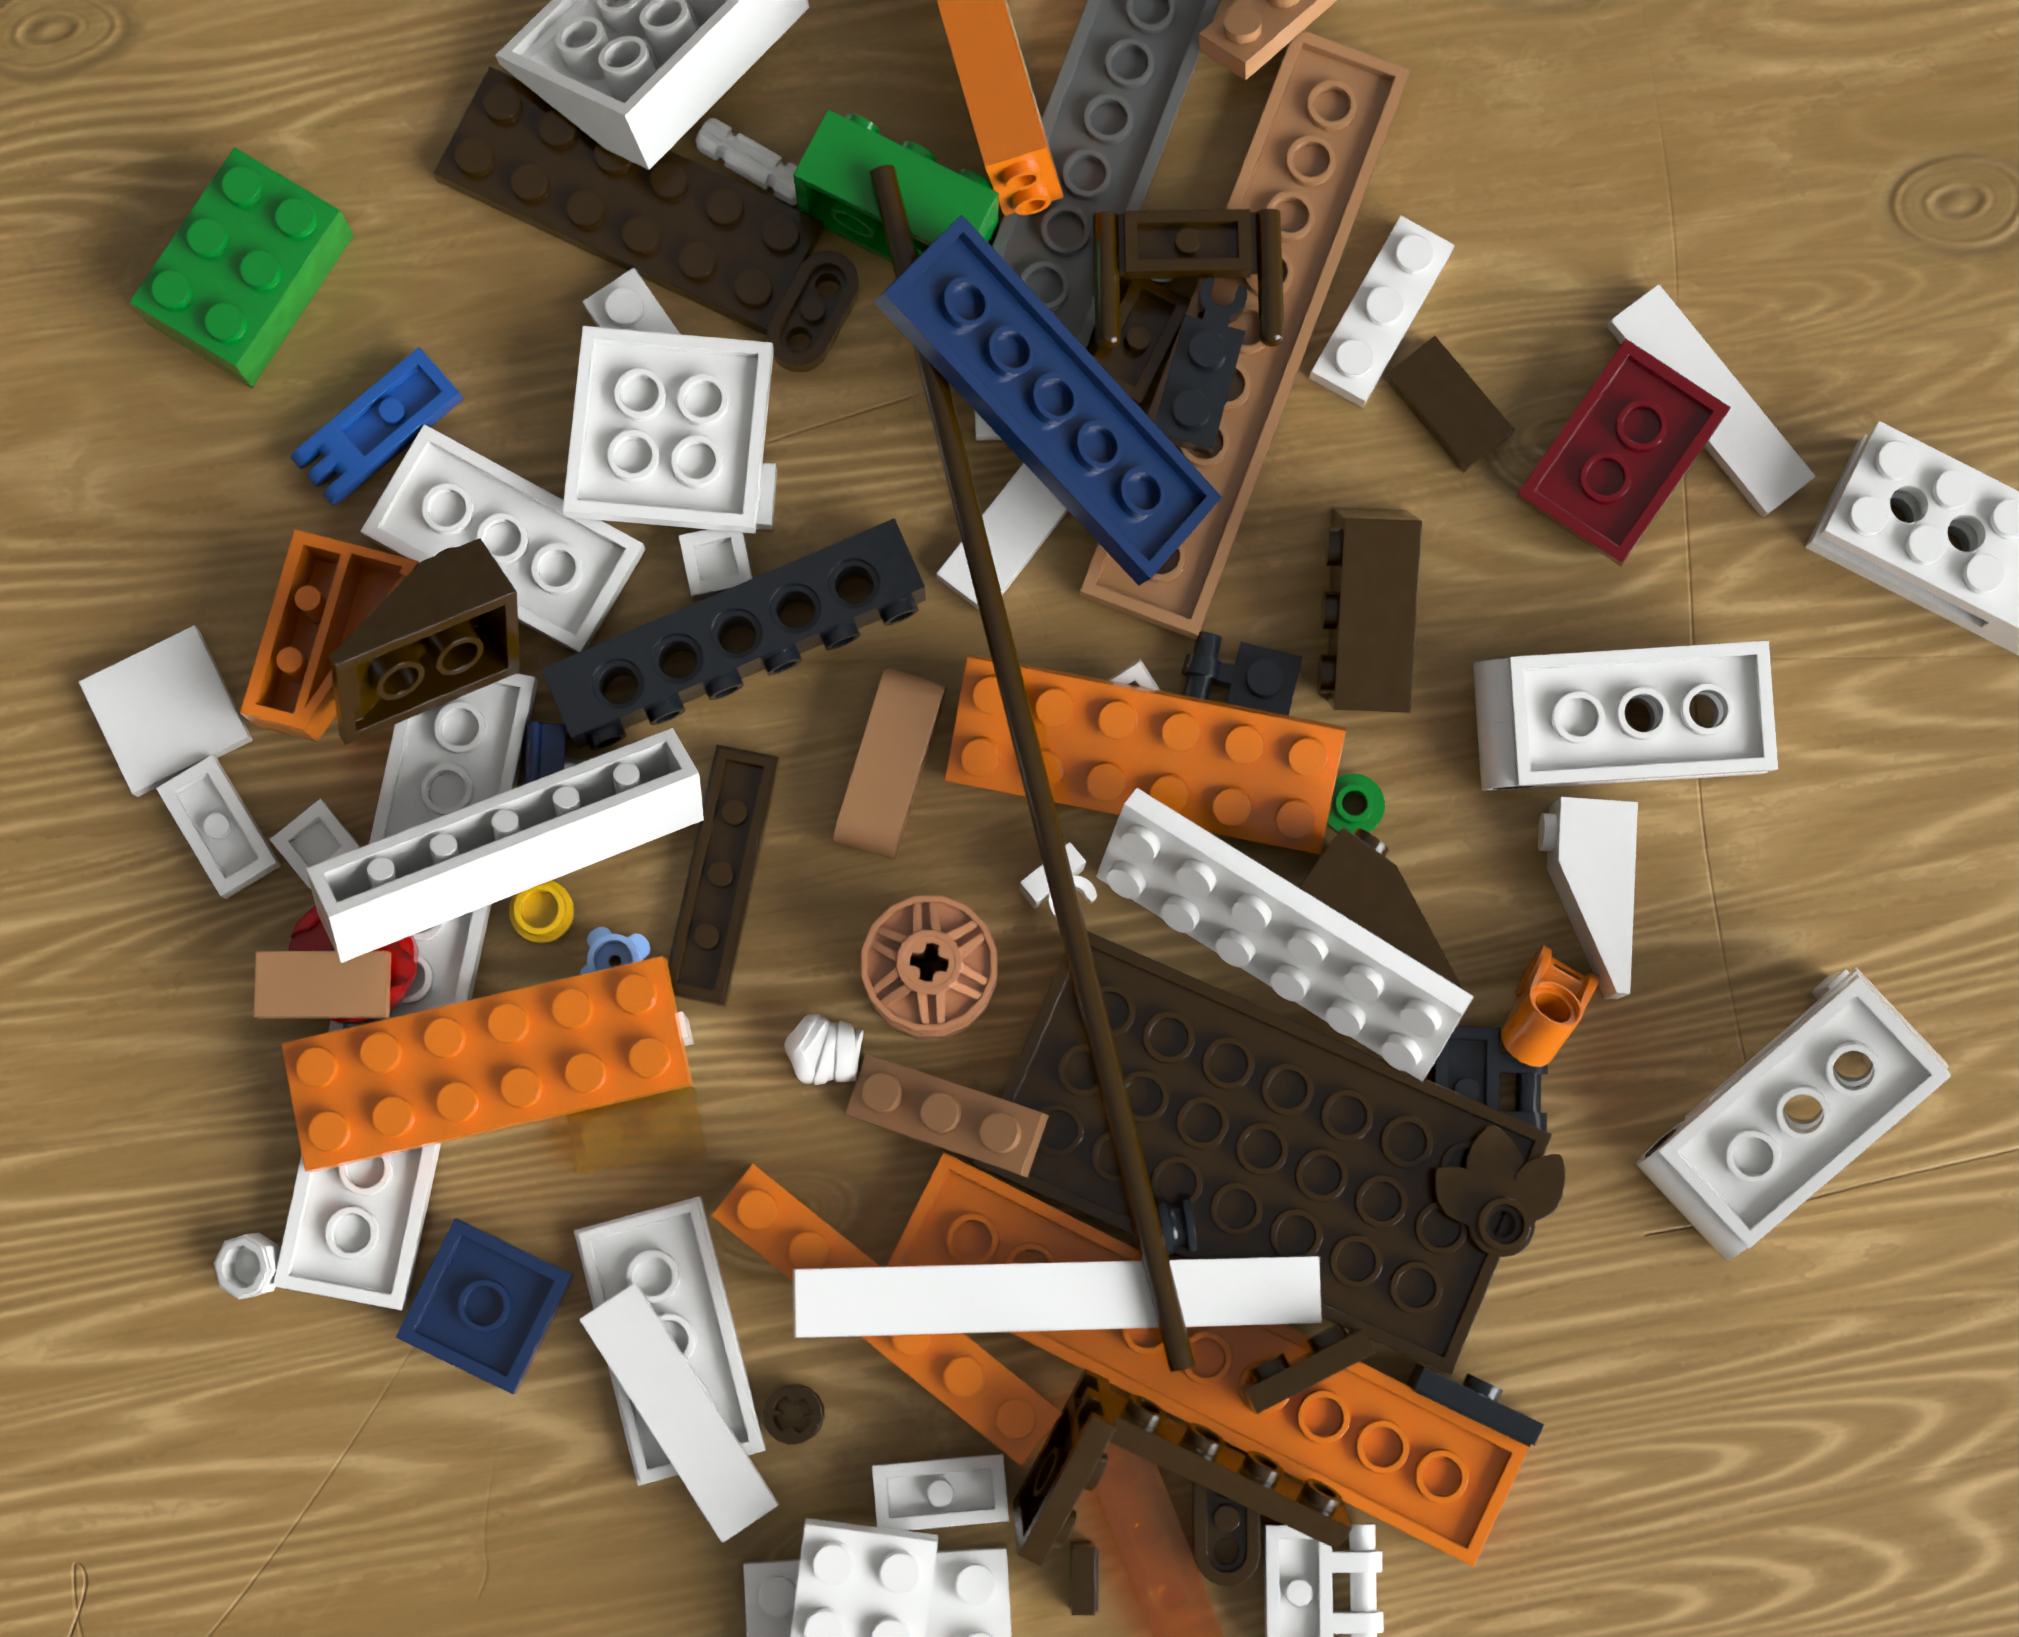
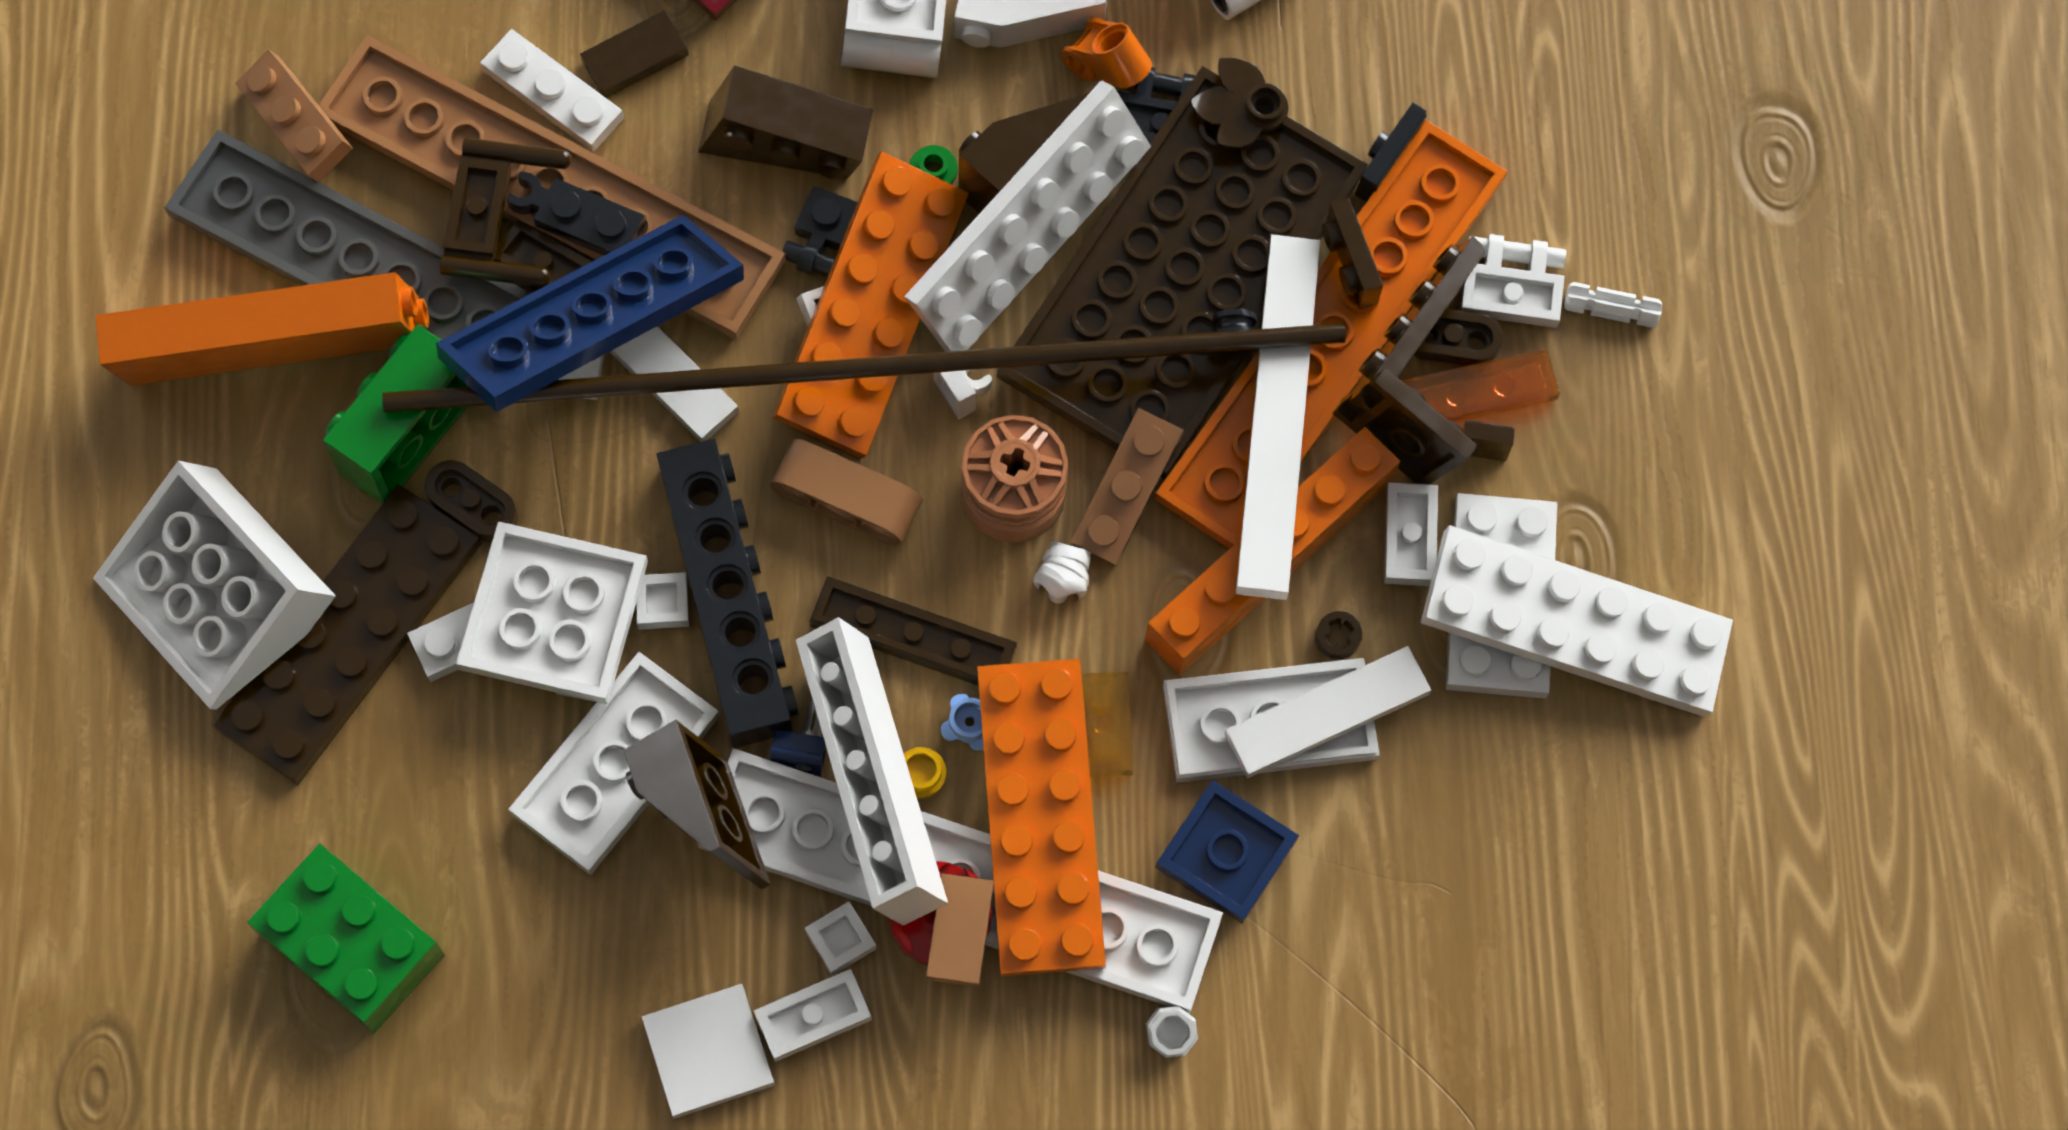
camera: 80 degrees left, 10 degrees down
orange wedge [240,529,420,742] -> none
blue hinge [291,347,463,506] -> none
white axle [695,118,797,205] -> none

